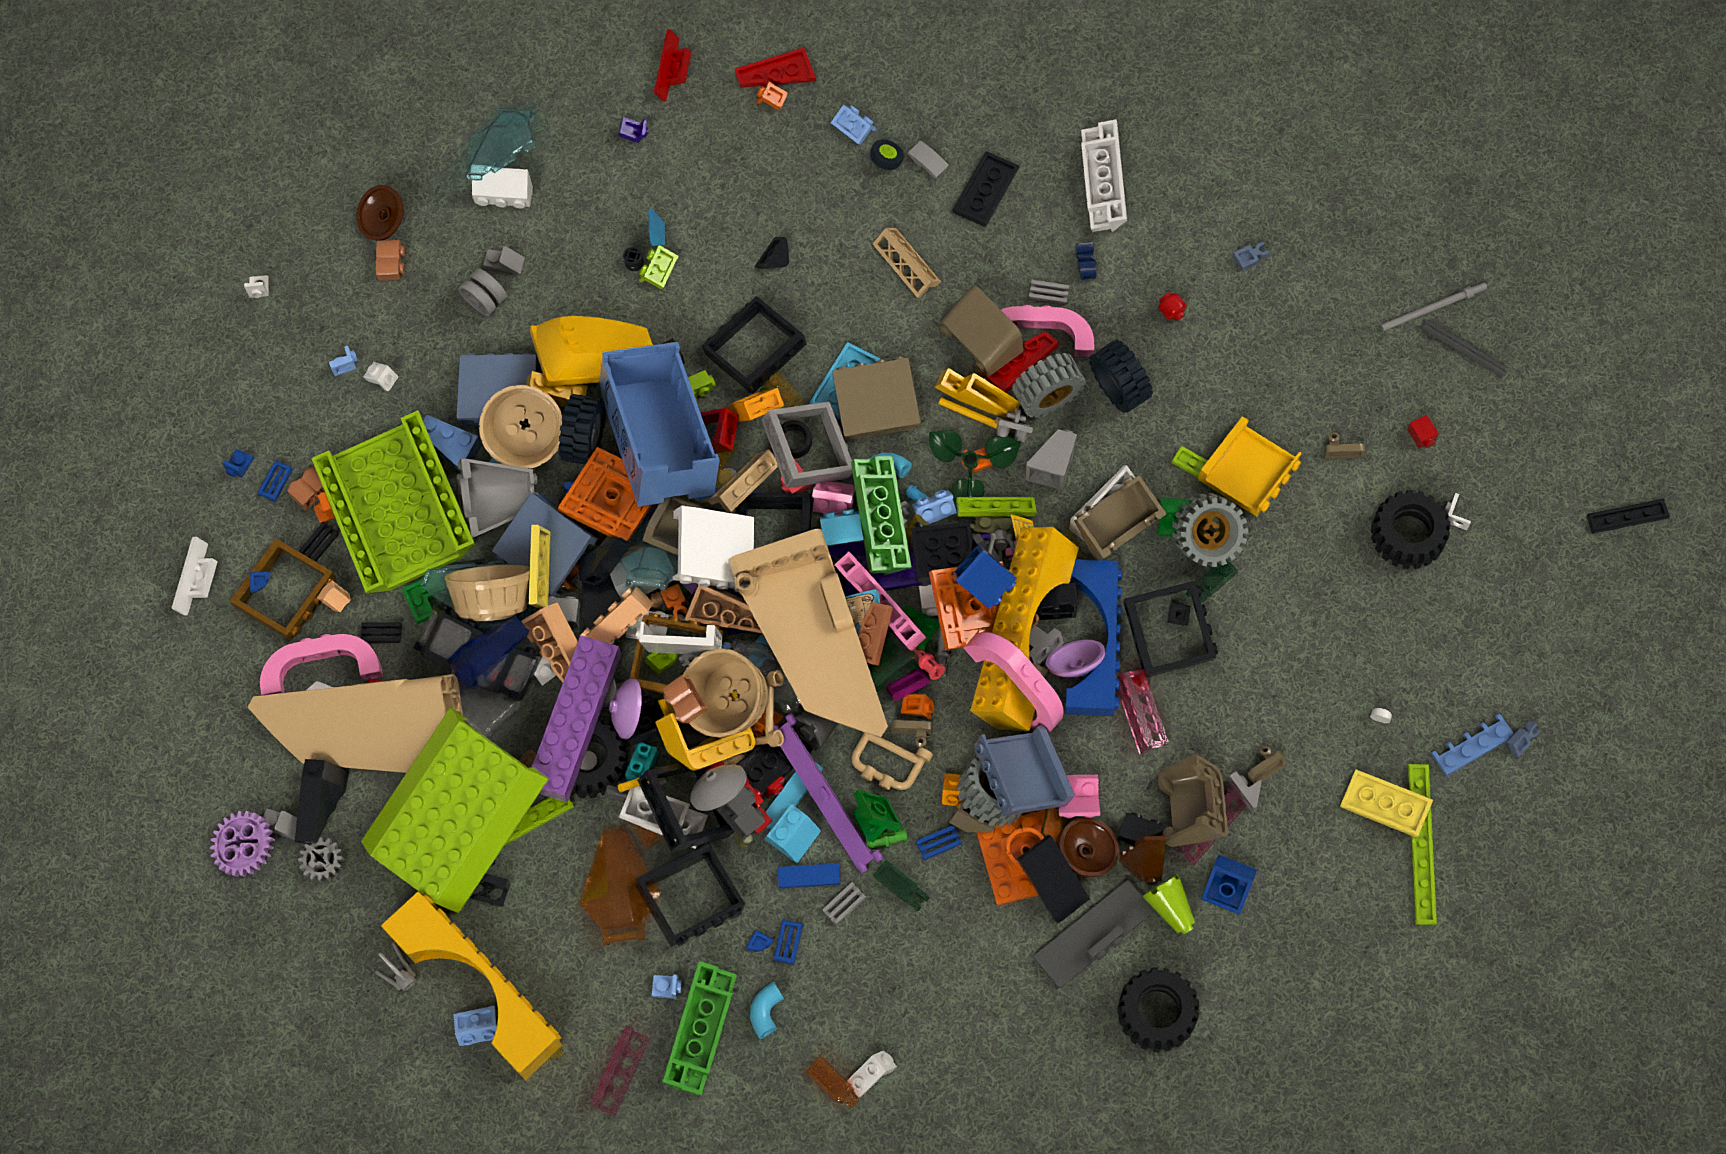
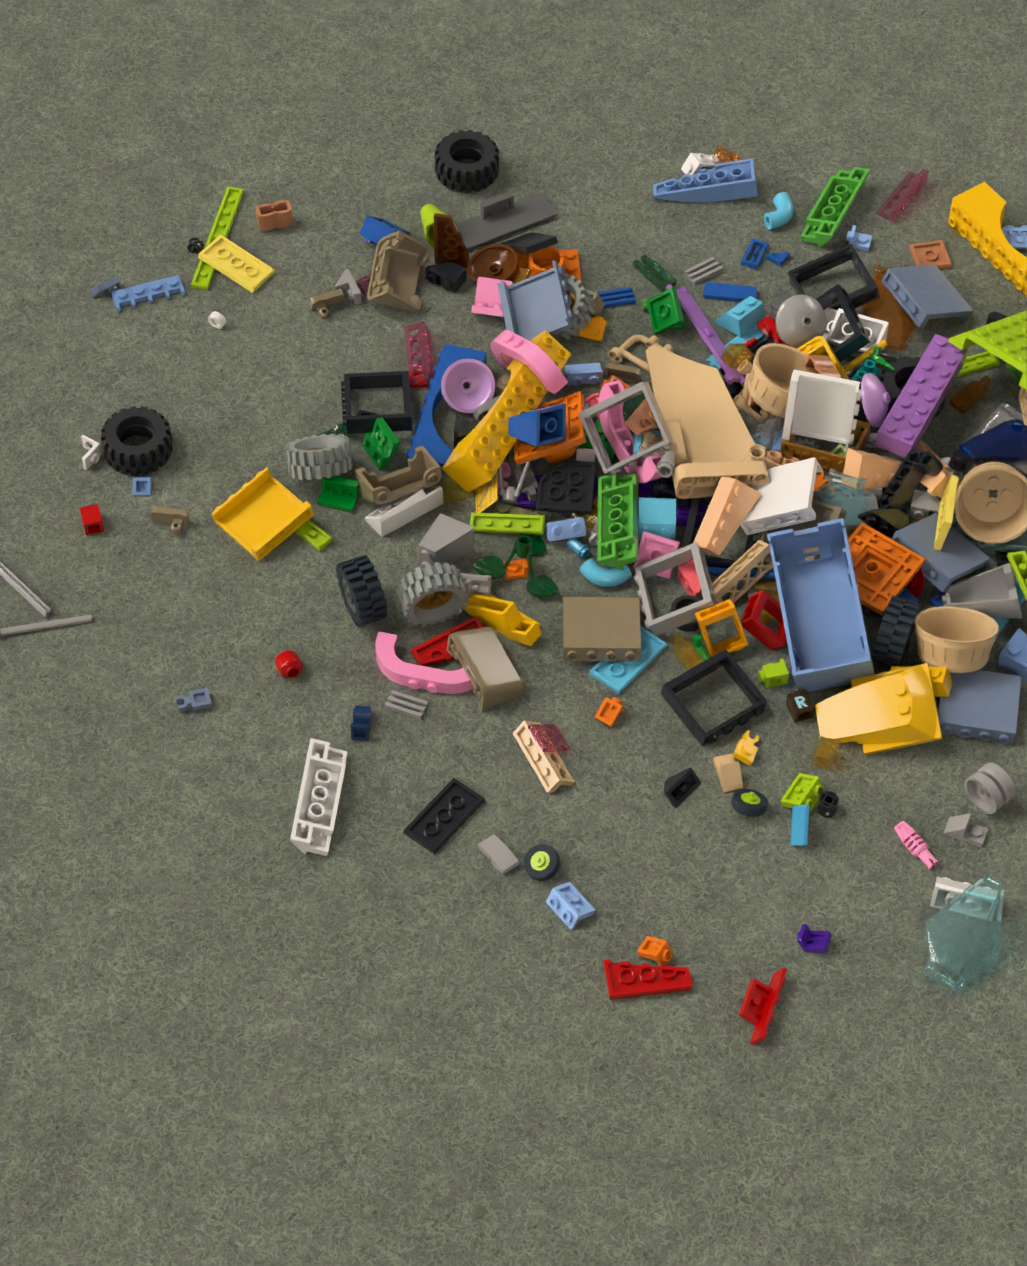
camera: 175 degrees left, 15 degrees down
none -> medium blue slope [133,477,152,496]
none -> black bush [187,237,204,254]
none -> nougat brick [256,200,293,231]
none -> green slope [362,418,400,471]
none -> clear pink window [528,724,570,752]
none -> light blue bracket [565,363,603,386]
none -> light grey window [578,381,675,474]
none -> orange bracket [594,697,626,727]
none -> medium blue wedge [653,158,758,202]
none -> light grey cone [656,451,675,478]
none -> light nougat wedge [693,476,761,555]
none -> tan slope [713,754,743,793]
none -> clear yellow brick [721,344,754,369]
none -> black wheel [731,788,768,817]
none -> yellow plate [733,730,759,766]
none -> clear yellow brick [811,736,840,771]
none -> green bar [869,345,895,371]
none -> black beam [878,449,943,511]
none -> sand blue panel [881,265,973,328]
none -> bright pink hinge [894,821,939,870]
none -> nougat tile [909,240,952,270]

